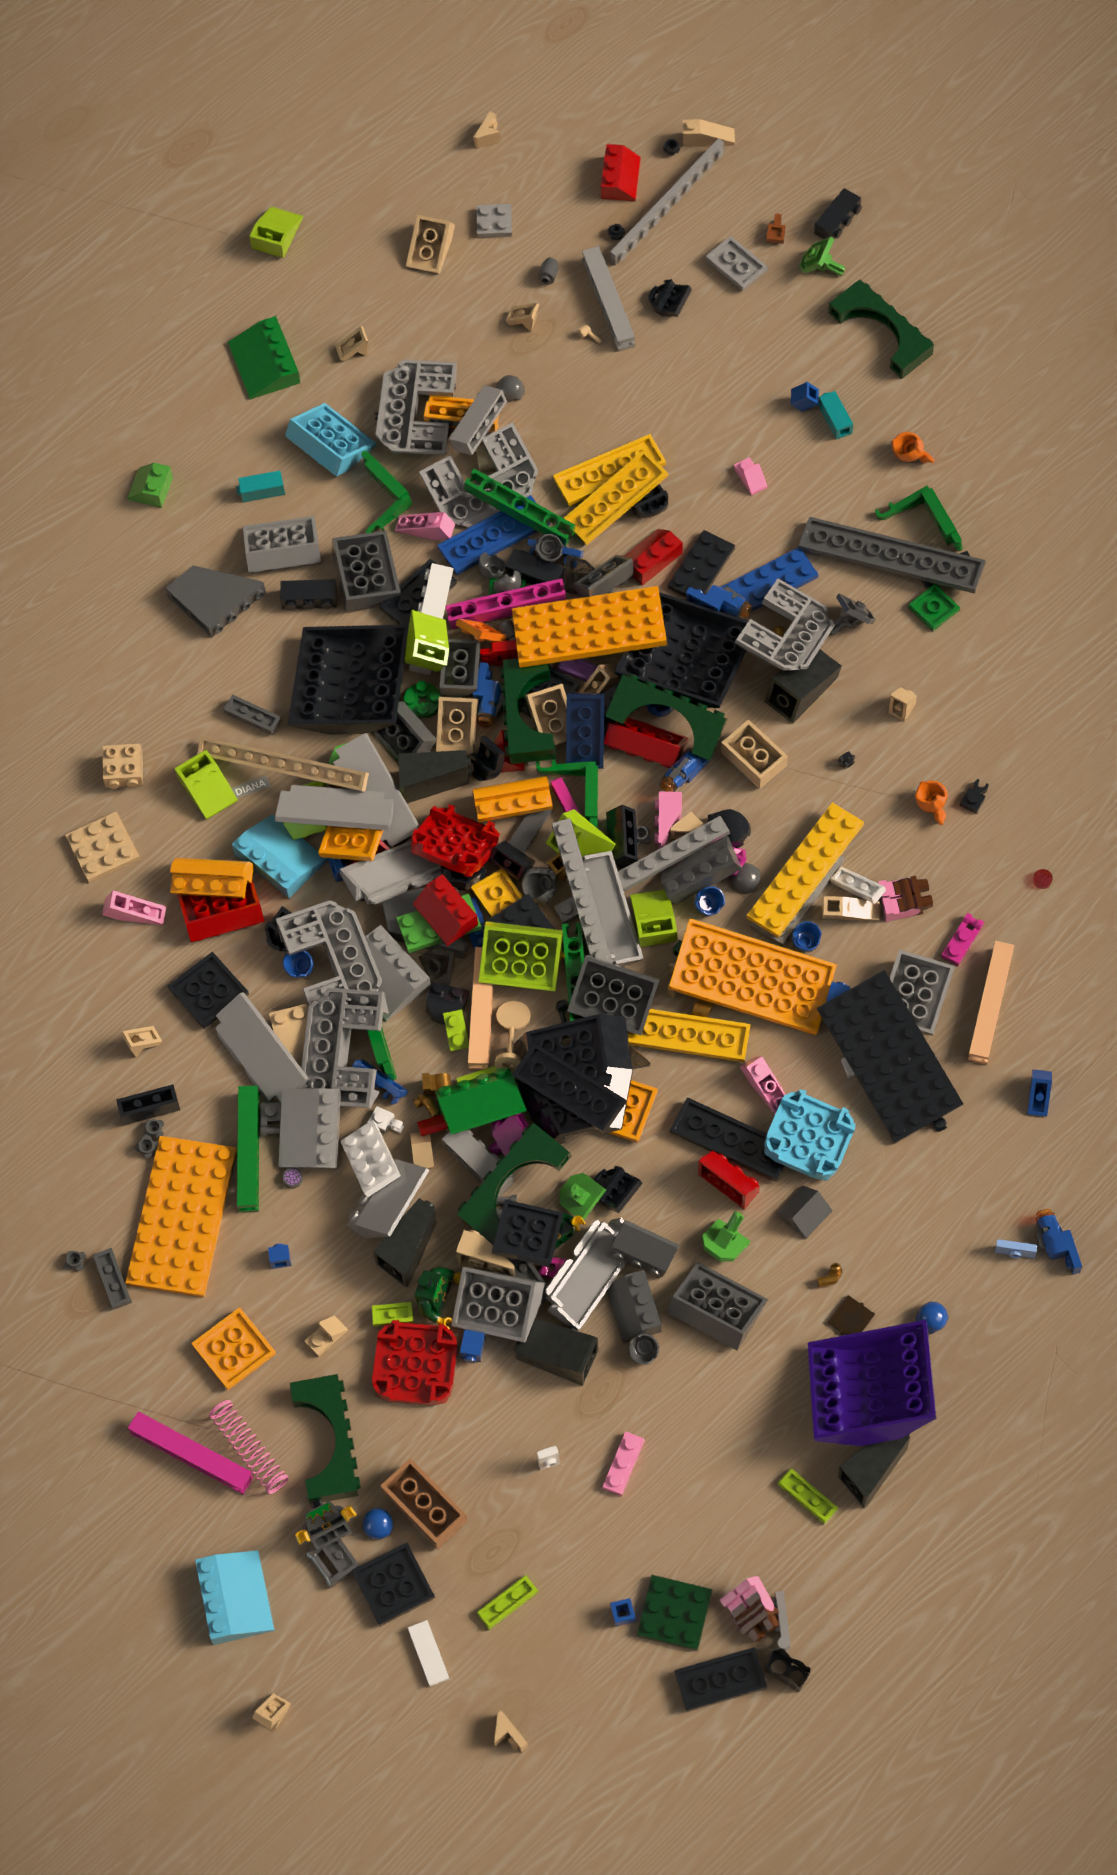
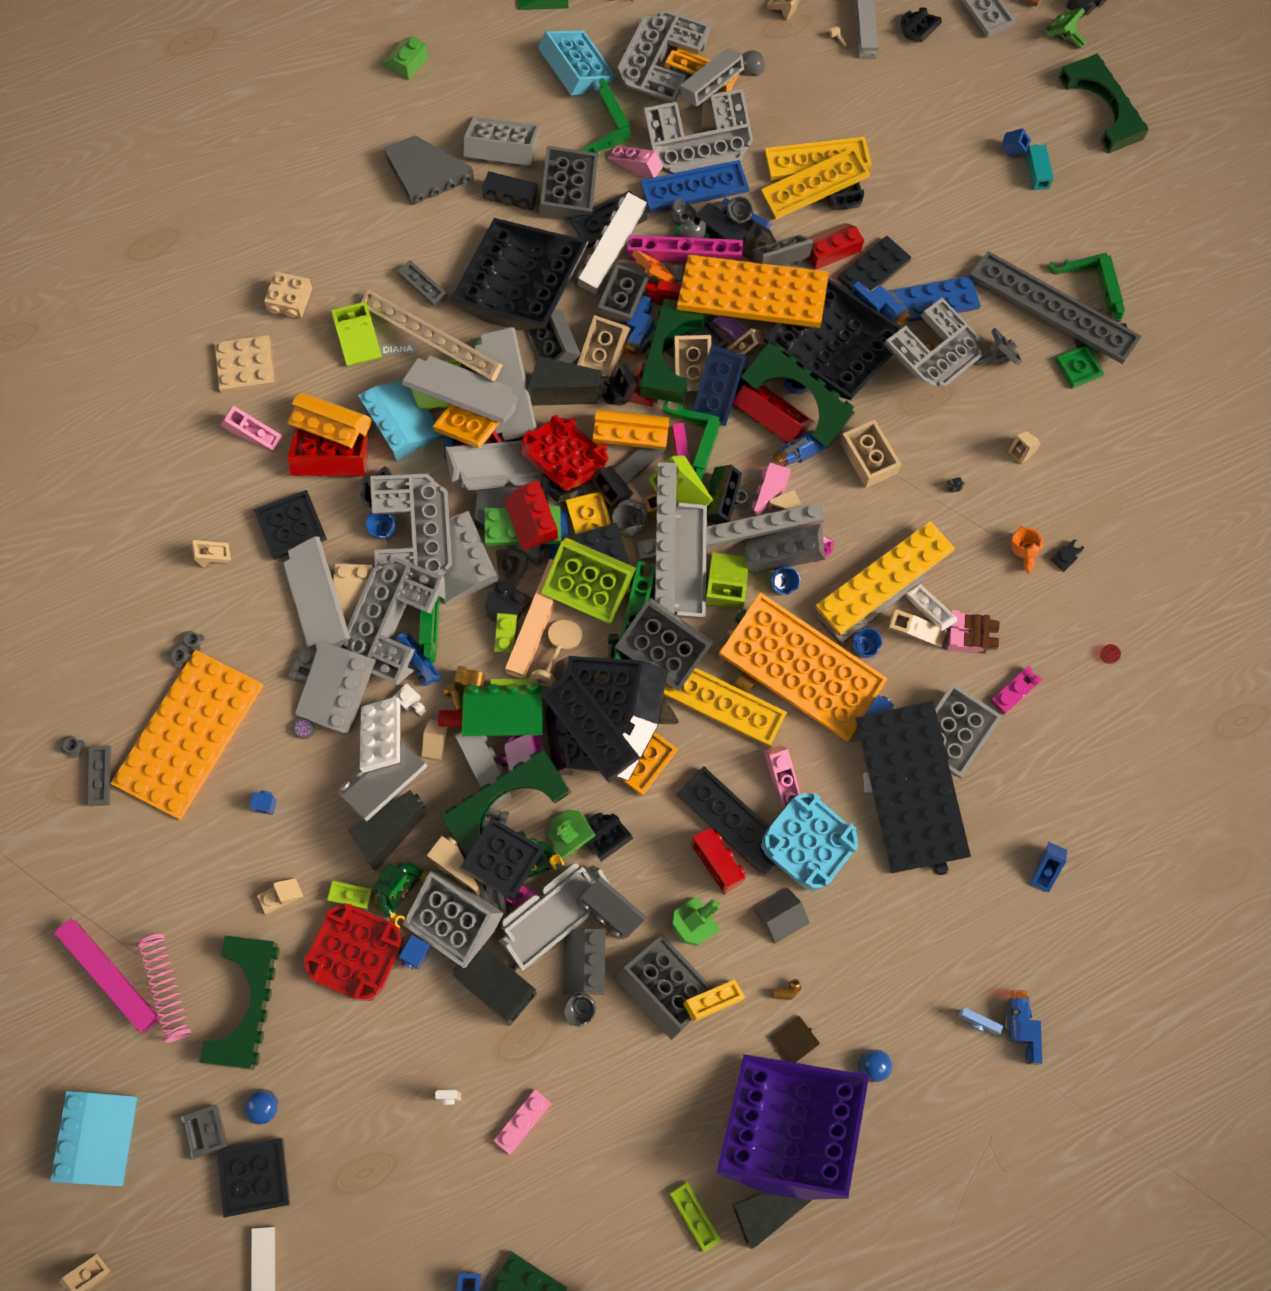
camera: 10 degrees right, 5 degrees up
black brick [116,1084,180,1125] -> none
light orange plate [191,1307,276,1390] -> none
teal brick [236,470,285,503] -> none
green piece [237,1086,260,1213] -> none
torso [295,1500,356,1551] -> none
medium nougat brick [380,1458,468,1550] -> none
lime slope [404,610,449,672] -> none
green plate [404,681,441,719] -> none
green piece [464,469,575,547] -> none
lime tile [476,1575,539,1630] -> none
black slope [708,809,751,848] -> none
dark grey hair [731,863,761,894] -> none
bright pink slope [734,457,767,495] -> none
pearl dark grey slope [765,649,842,723] -> none
orange hair [891,432,935,463] -> none
light nougat piece [968,941,1014,1065] -> none
none -> yellow plate [684,979,745,1022]

